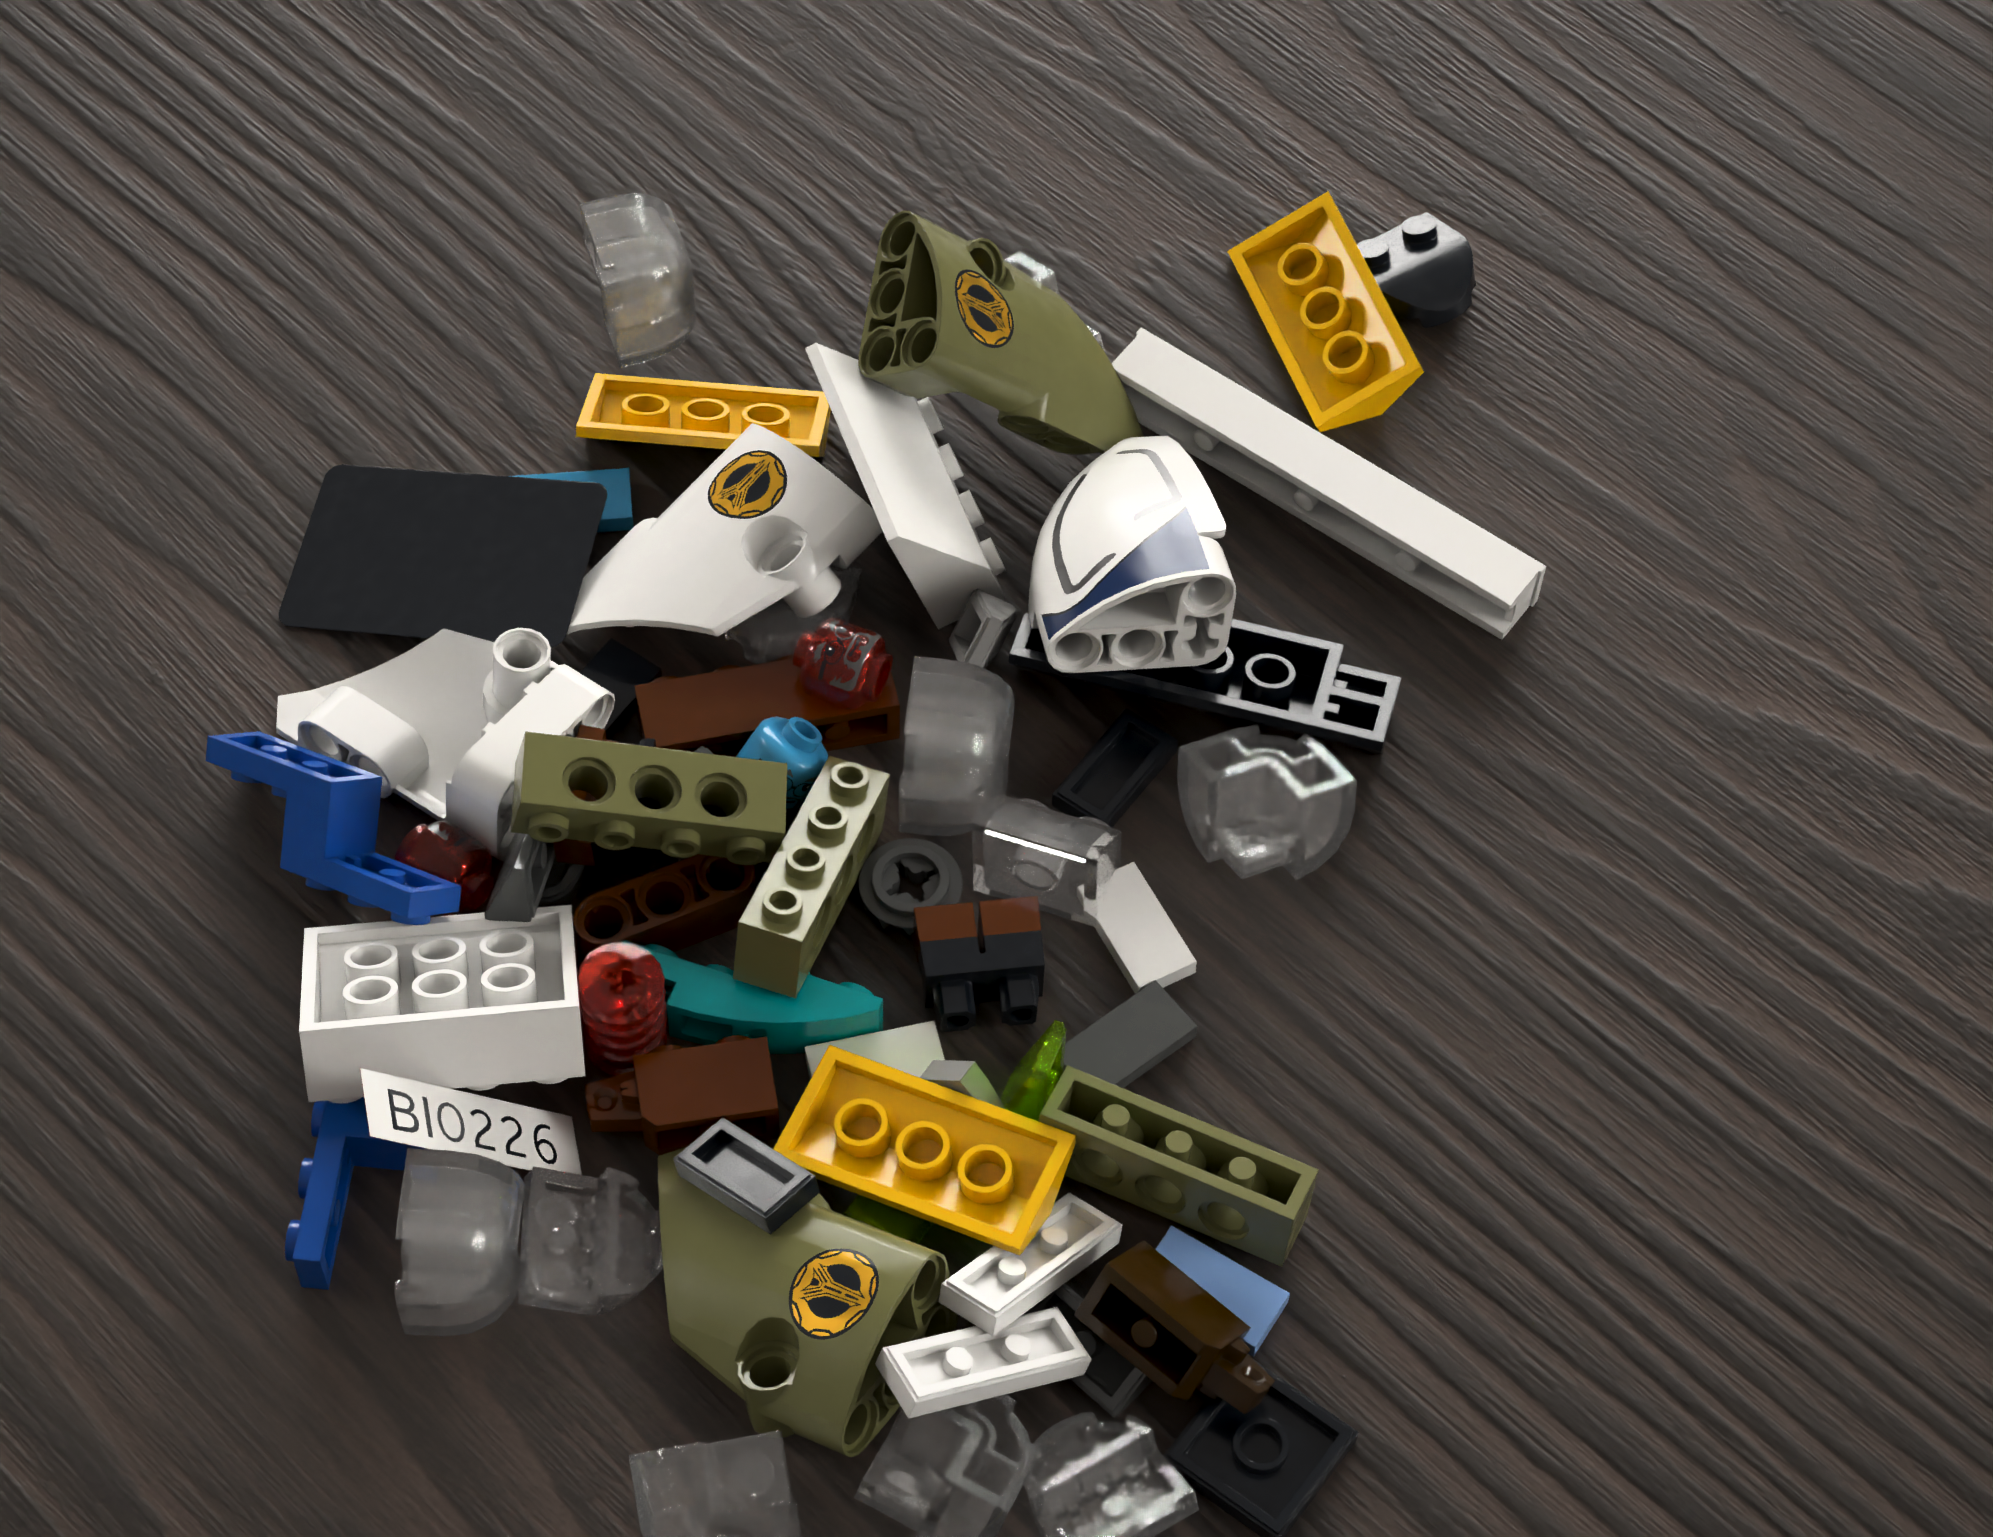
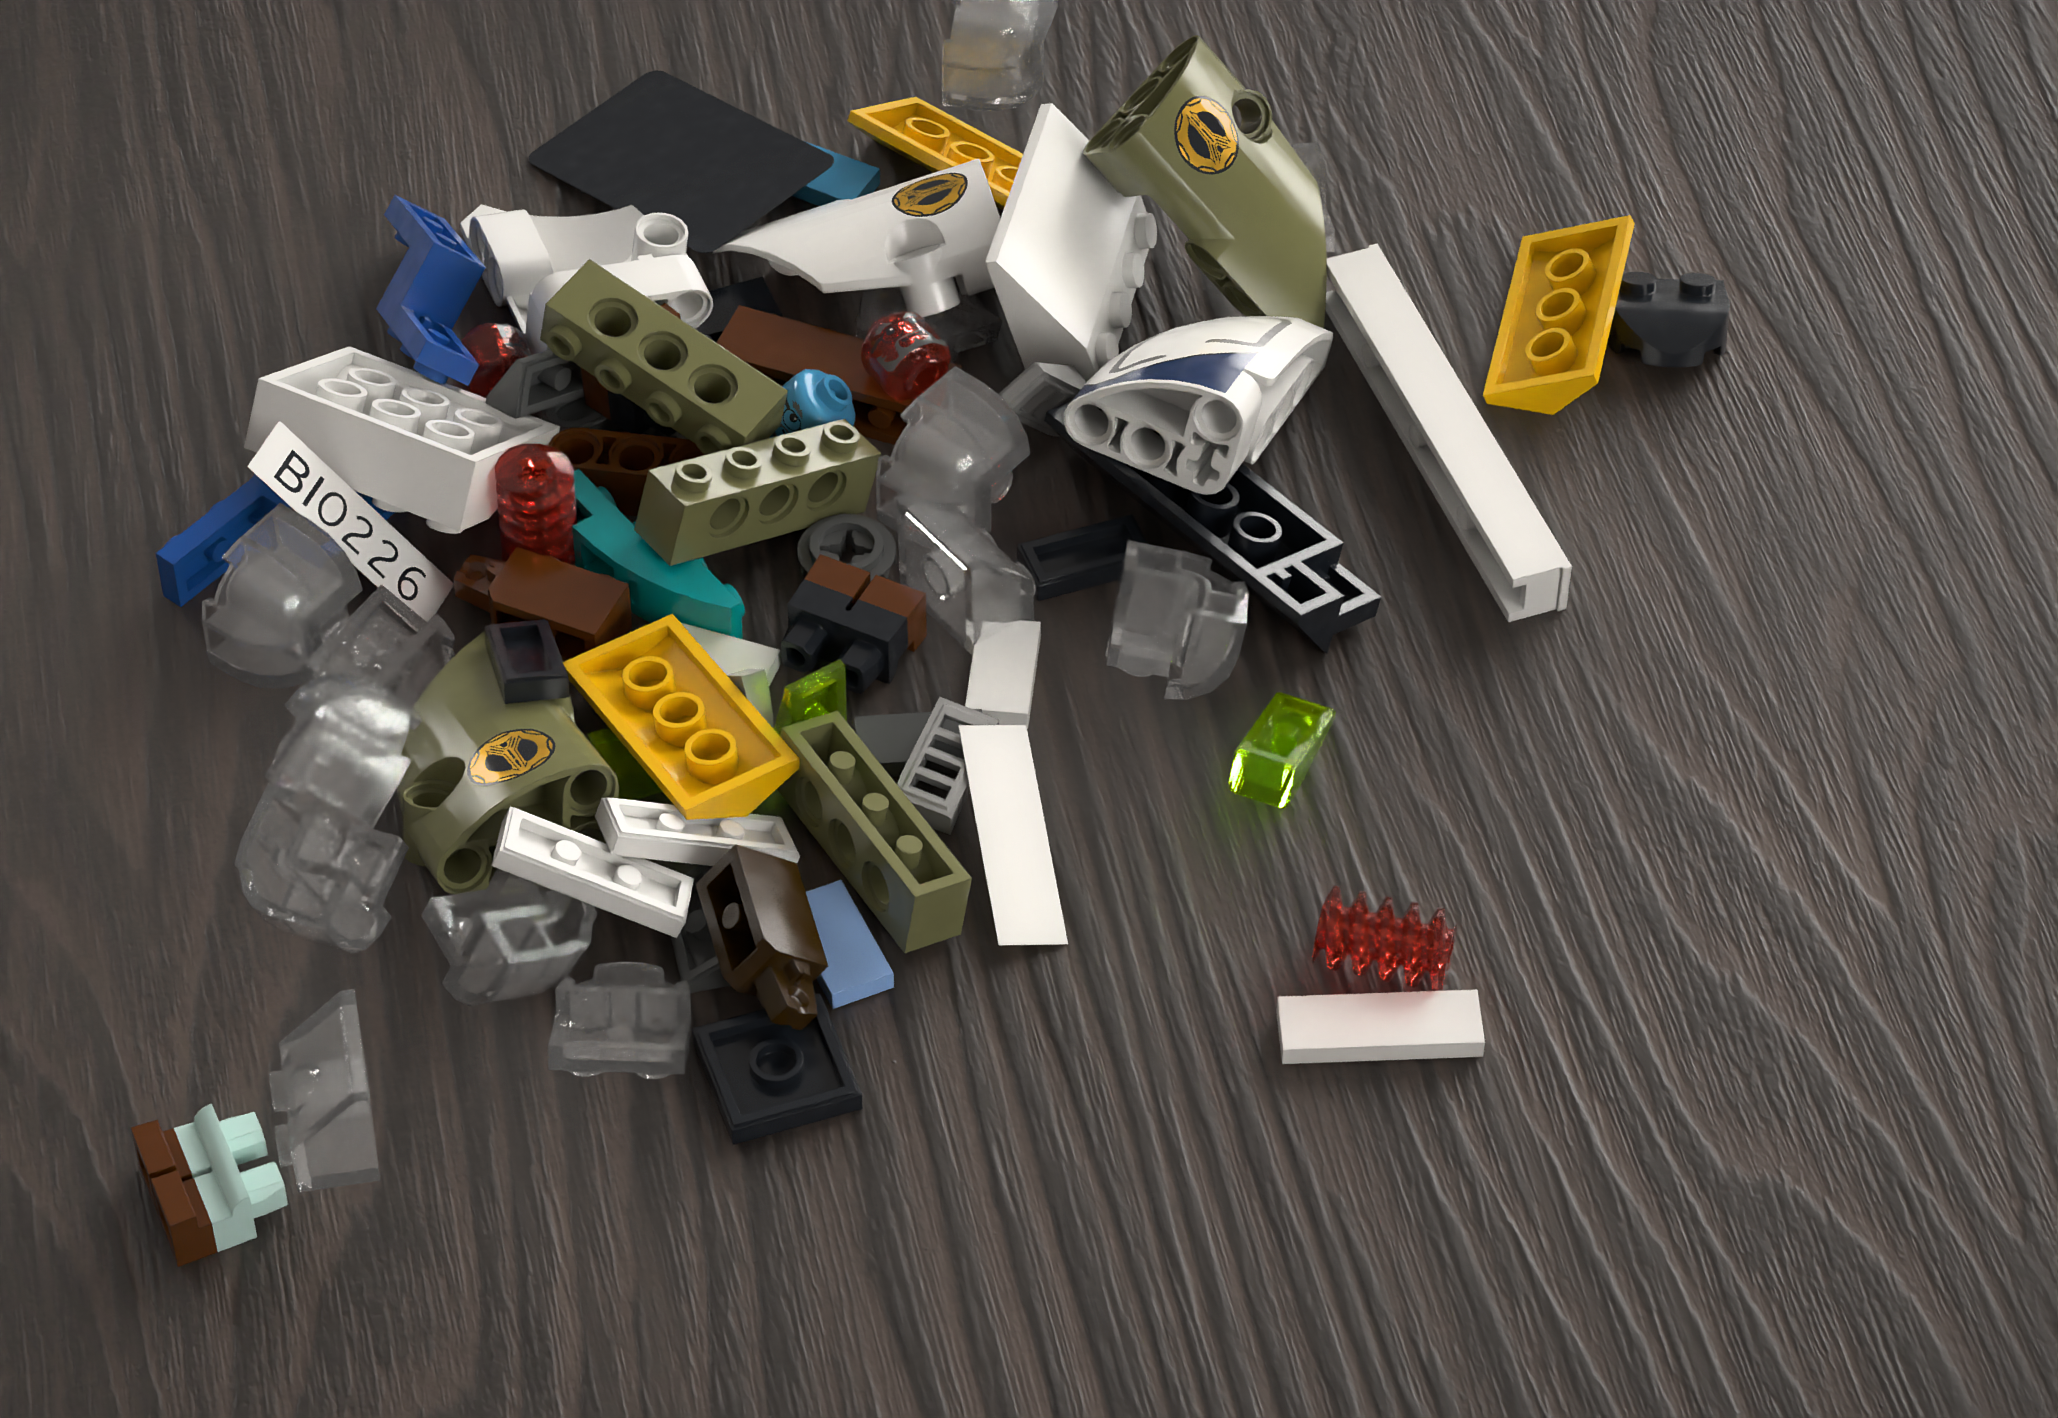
camera: 35 degrees right, 10 degrees down
none -> clear brick [264,672,421,839]
none -> light grey slope [897,697,999,835]
none -> white sticker [958,725,1068,946]
none -> clear neon green slope [1229,692,1336,809]
none -> white tile [1276,989,1485,1064]
none -> clear red piece [1312,885,1457,991]

